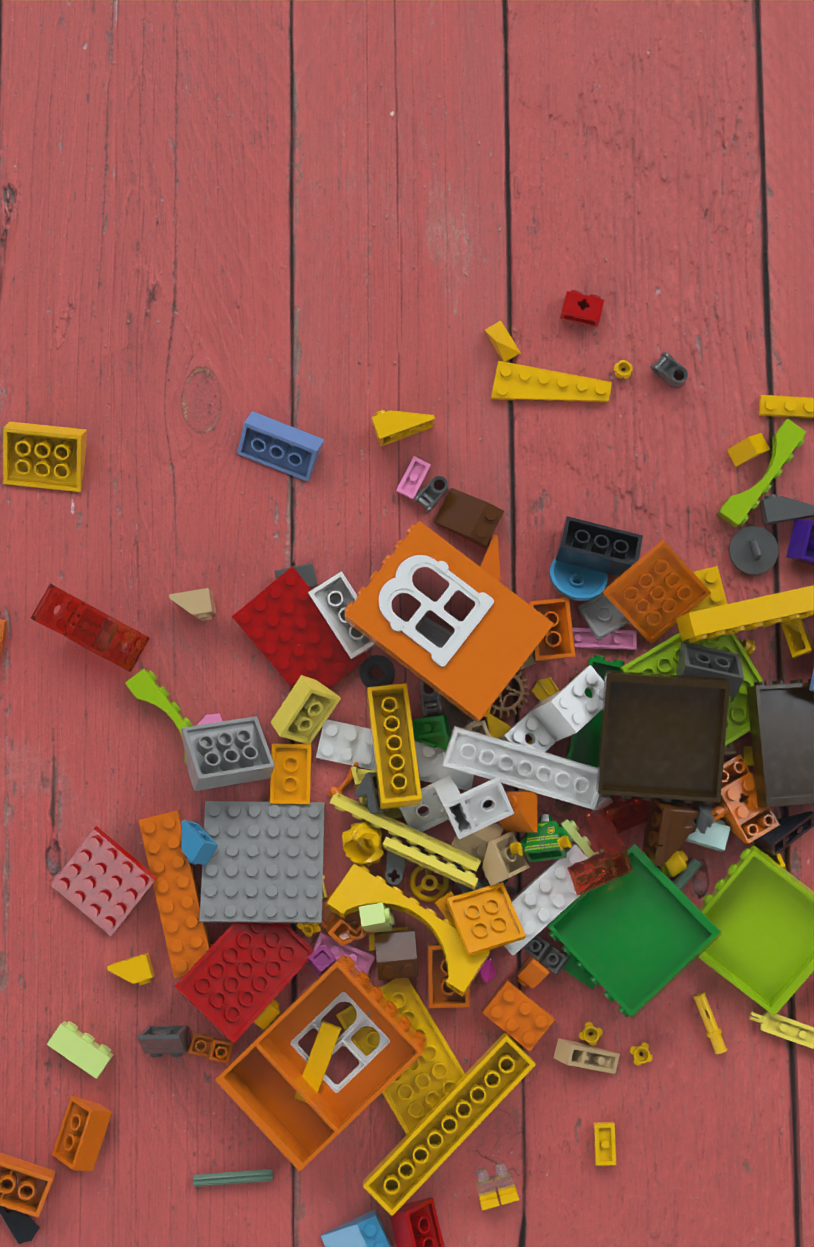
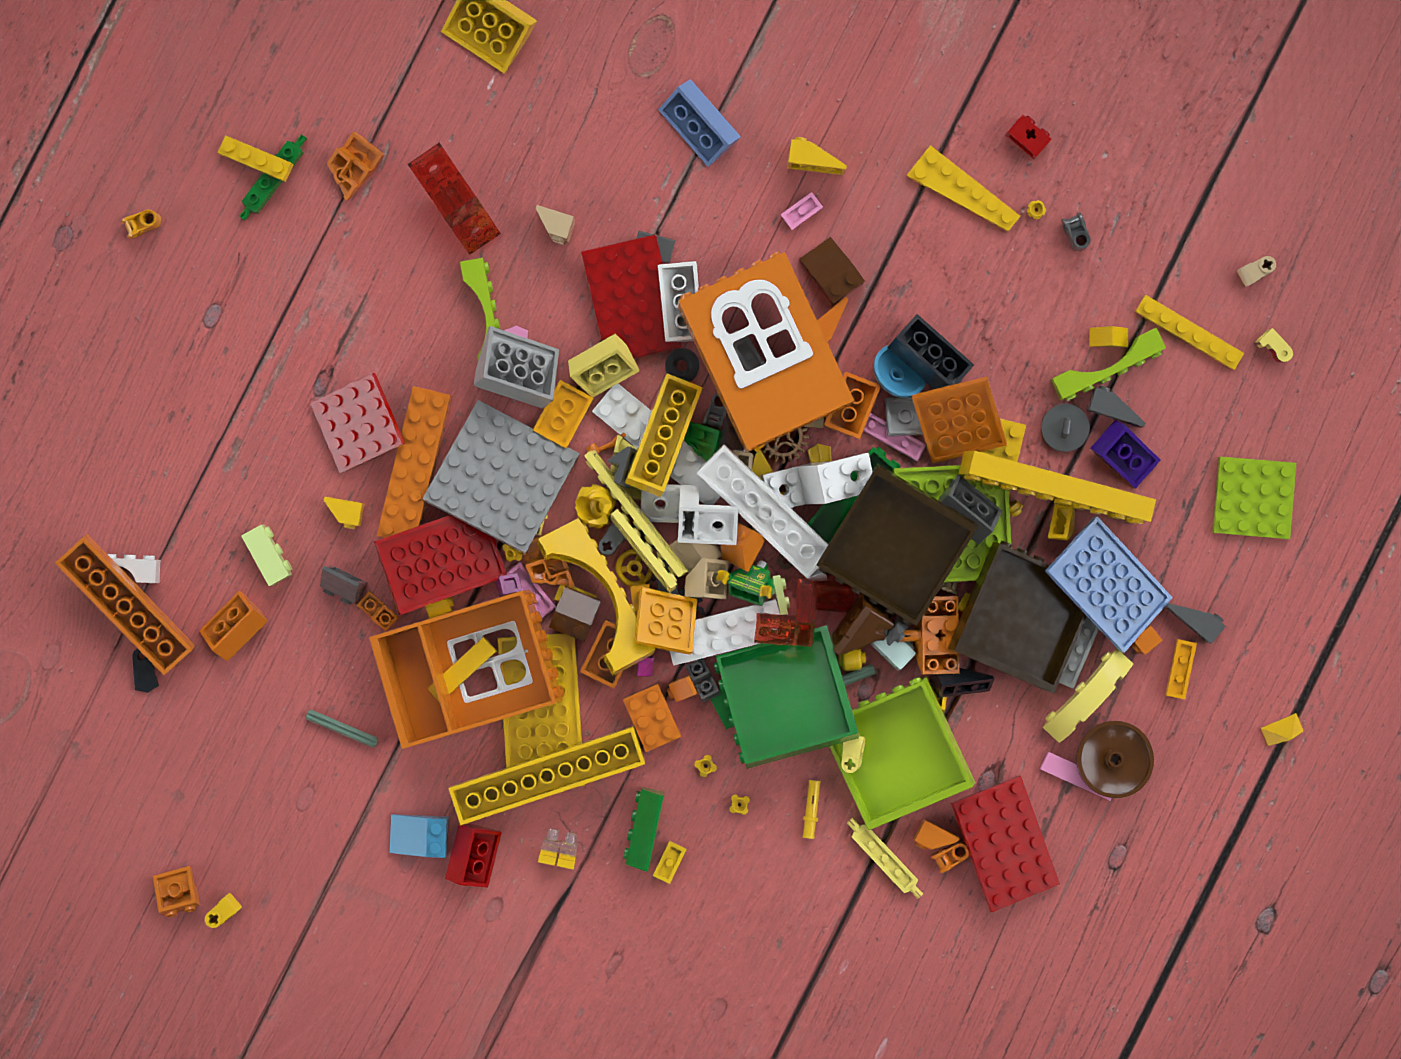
camera: 25 degrees right, 5 degrees up
dark azure slope [182,820,219,865] -> none
yellowish green slope [359,902,395,932] -> none
dark grey piece [413,476,448,513] -> none
yellow slope [484,320,520,362] -> none
tan slope [554,1038,620,1074] -> none
none -> green slope [623,787,664,872]
none -> light yellow piece [841,736,865,773]

